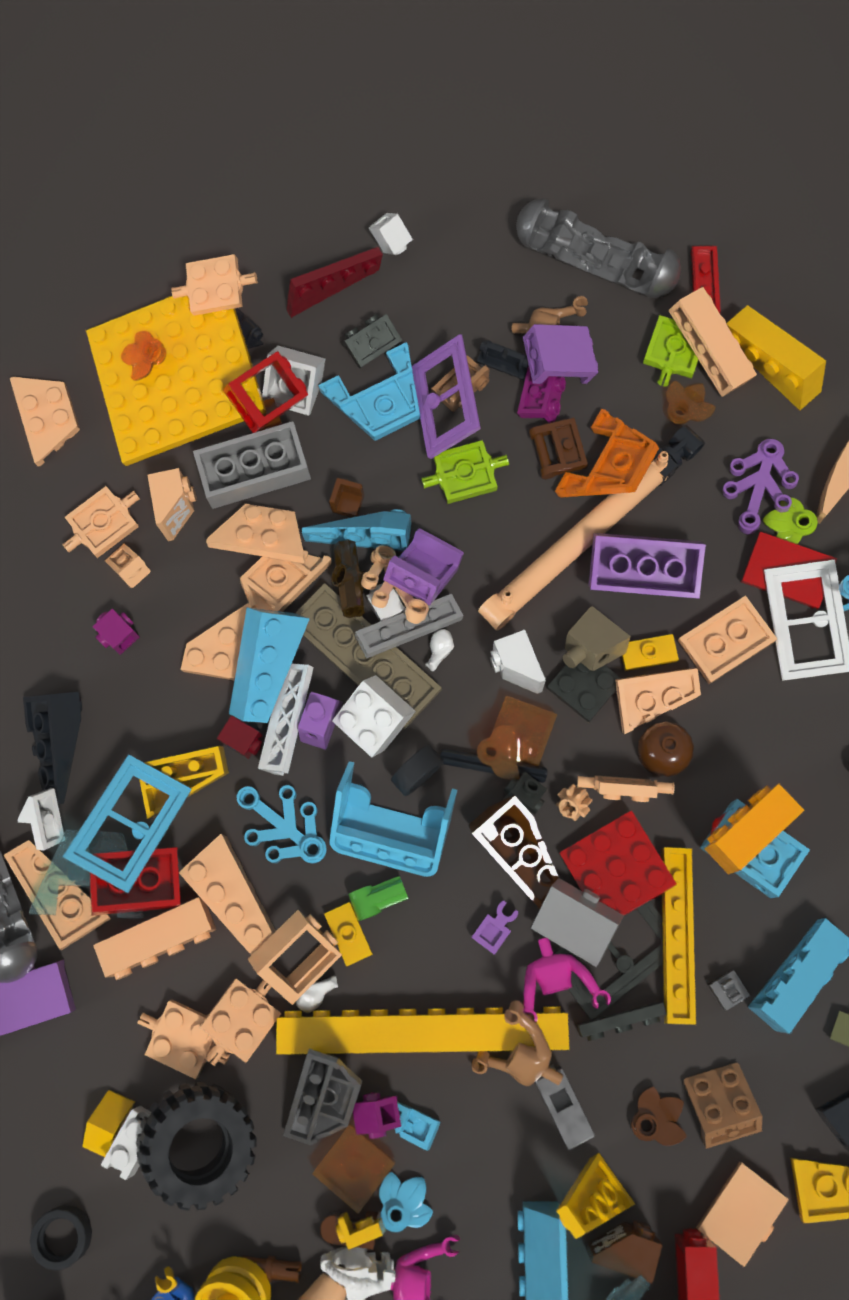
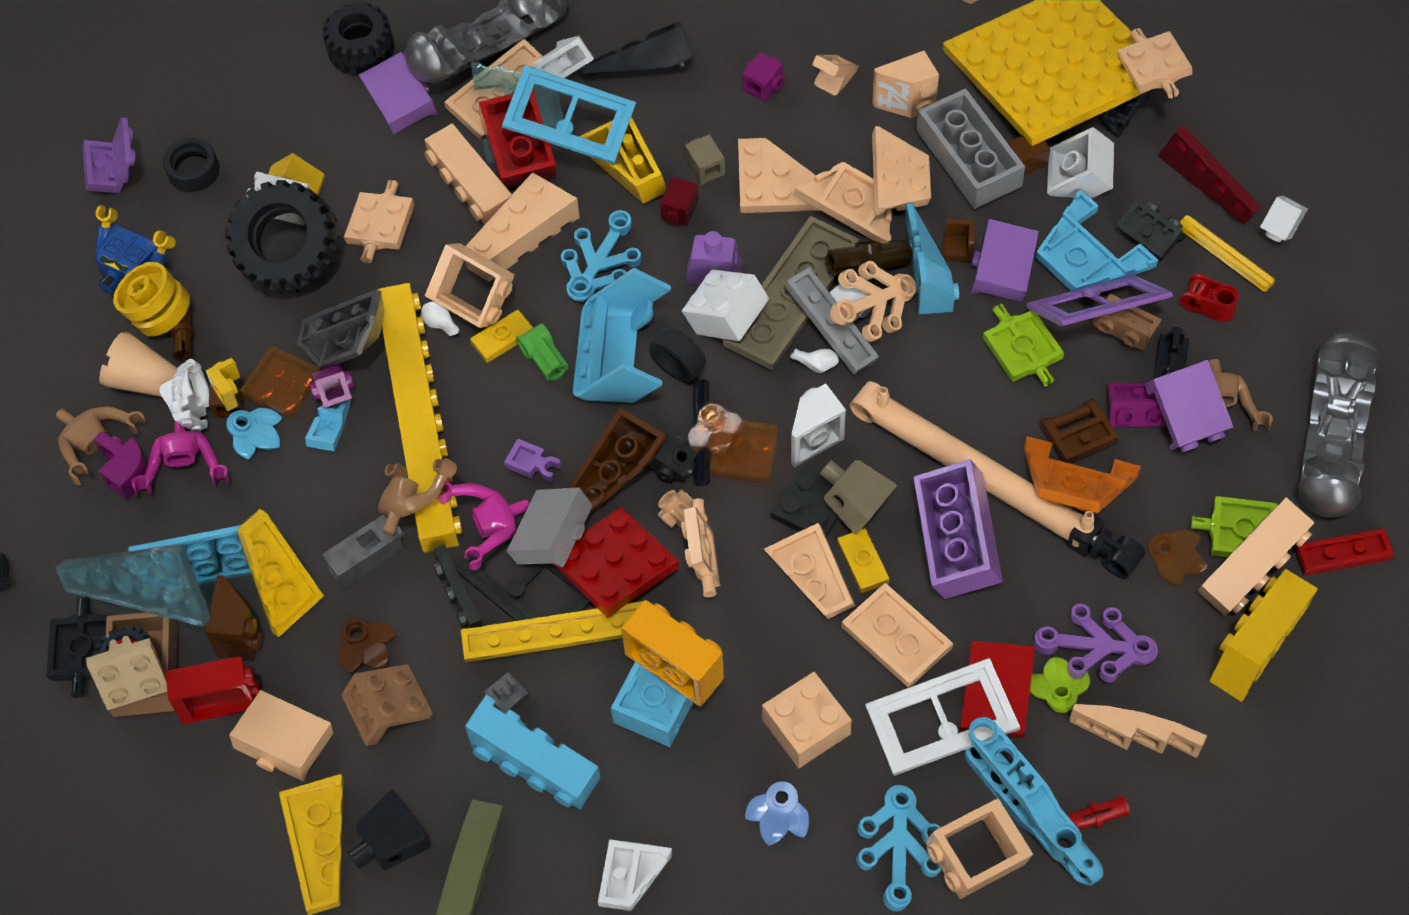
camera: 75 degrees right, 15 degrees down
light nougat plate [62,486,140,558] -> none
clear orange plate [121,331,166,381] -> none
light nougat plate [199,979,281,1066] -> none
red window [223,351,309,433] -> none
medium azure wedge [229,607,310,723] -> none
white fence [258,664,314,776] -> none
medium lavender panel [383,528,464,606] -> none
reddish brown cylinder [638,721,694,777] -> none
none -> dark tan brick [685,134,725,185]
none -> light nougat brick [762,672,852,768]
none -> medium lavender container [971,219,1039,302]
none -> red piece [1179,274,1239,322]
none -> yellow axle [1180,215,1275,292]

